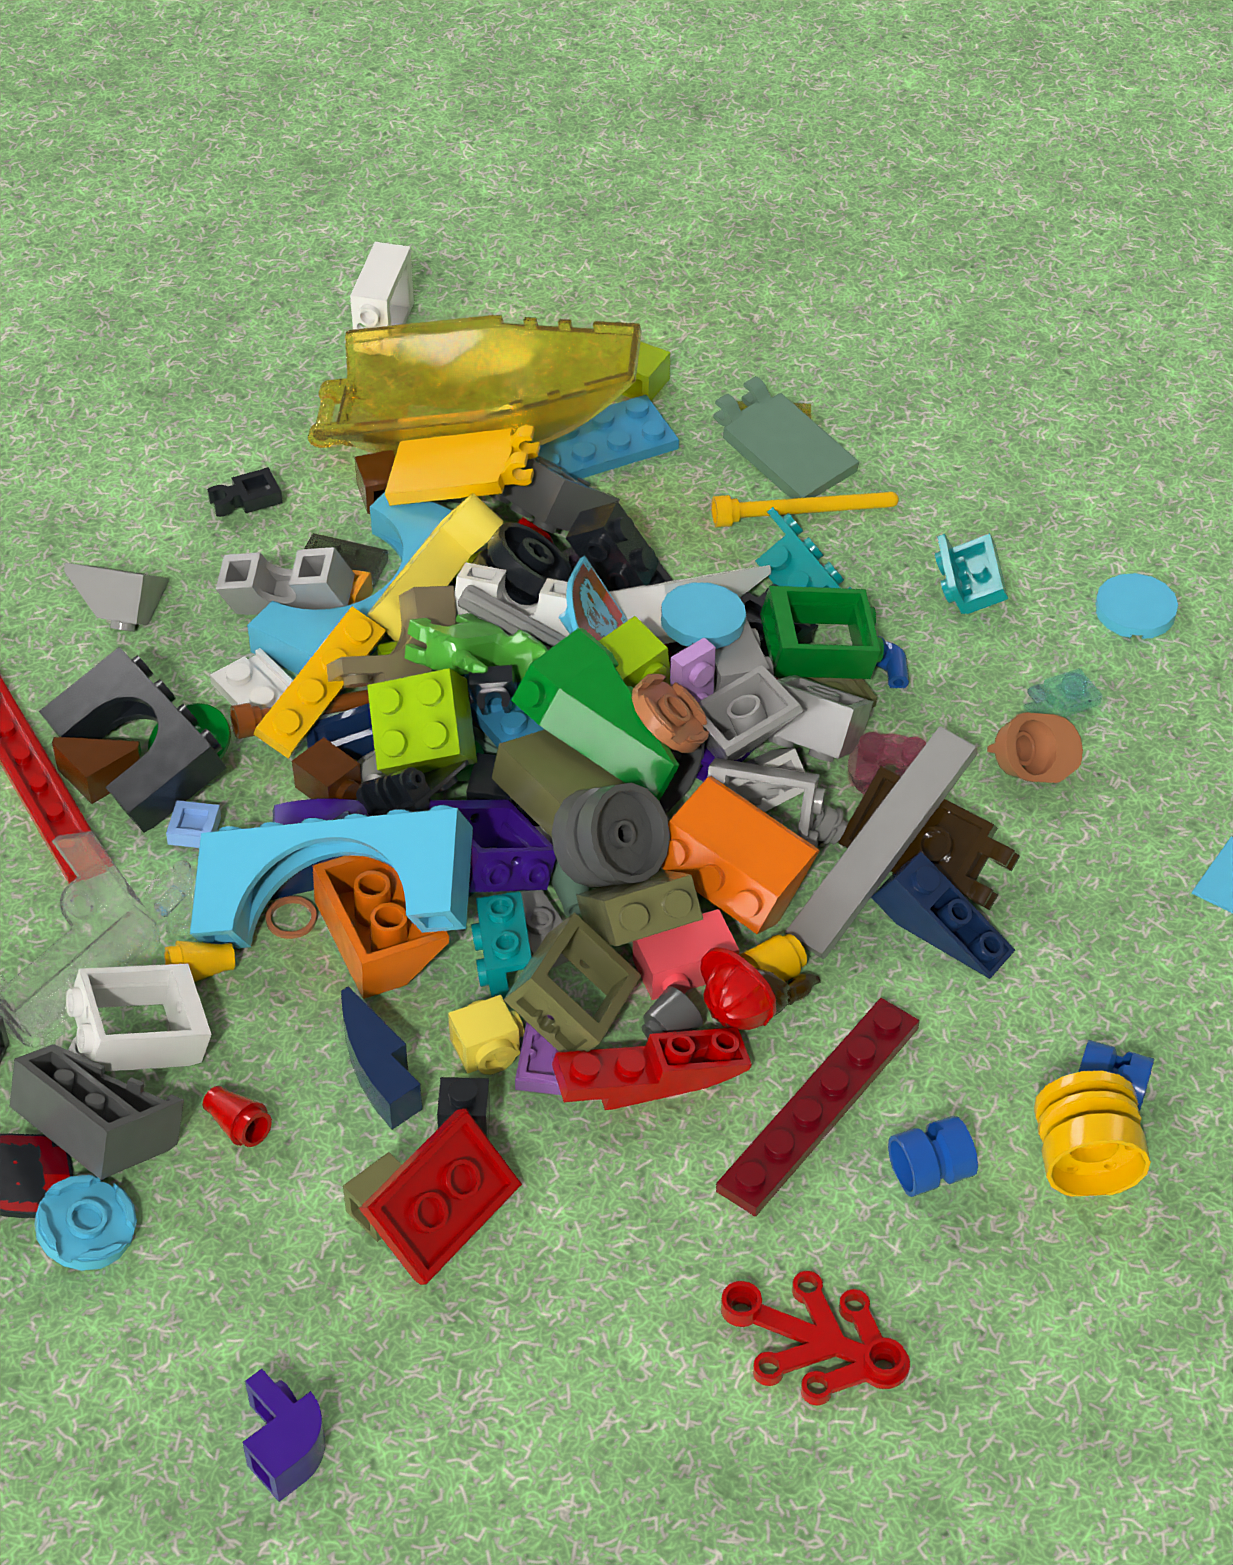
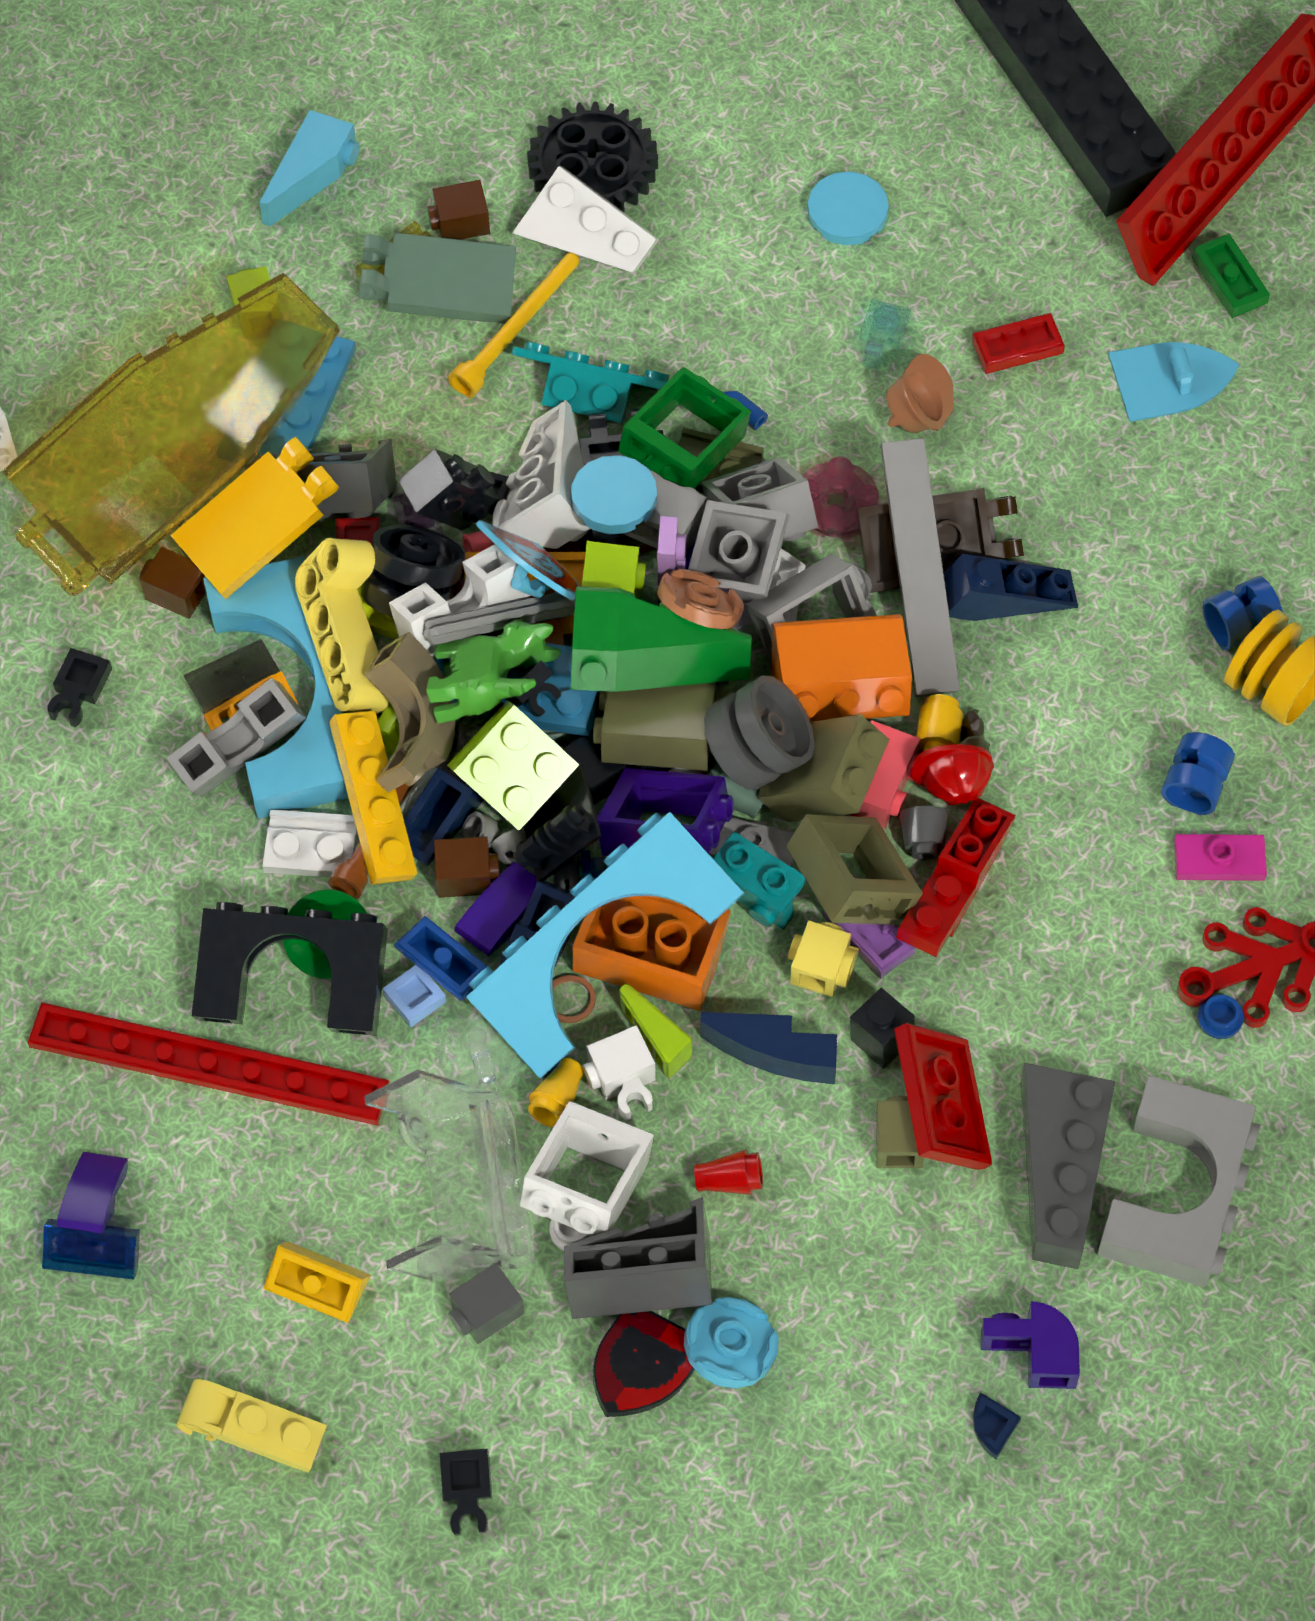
camera: 45 degrees left, 15 degrees up
reddish brown slope [52,737,142,804] -> none
light grey slope [64,563,169,632] -> none
dark red plate [716,998,920,1217] -> none
teal bracket [935,533,1008,614] -> none
none -> medium azure slope [259,110,360,226]
none -> blue slope [394,916,487,1001]
none -> reddish brown brick [427,180,490,240]
none -> white wing [513,166,659,273]
none -> black gear [527,101,658,212]
none -> white brick [582,1025,656,1121]
none -> lime slope [619,983,692,1079]
none -> red plate [972,313,1065,374]
none -> dark blue tile [973,1392,1021,1460]
none -> dark grey wedge [1020,1063,1115,1269]
none -> light grey arch [1097,1075,1260,1287]
none -> dark pink plate [1174,834,1267,881]
none -> blue plate [1197,994,1244,1039]

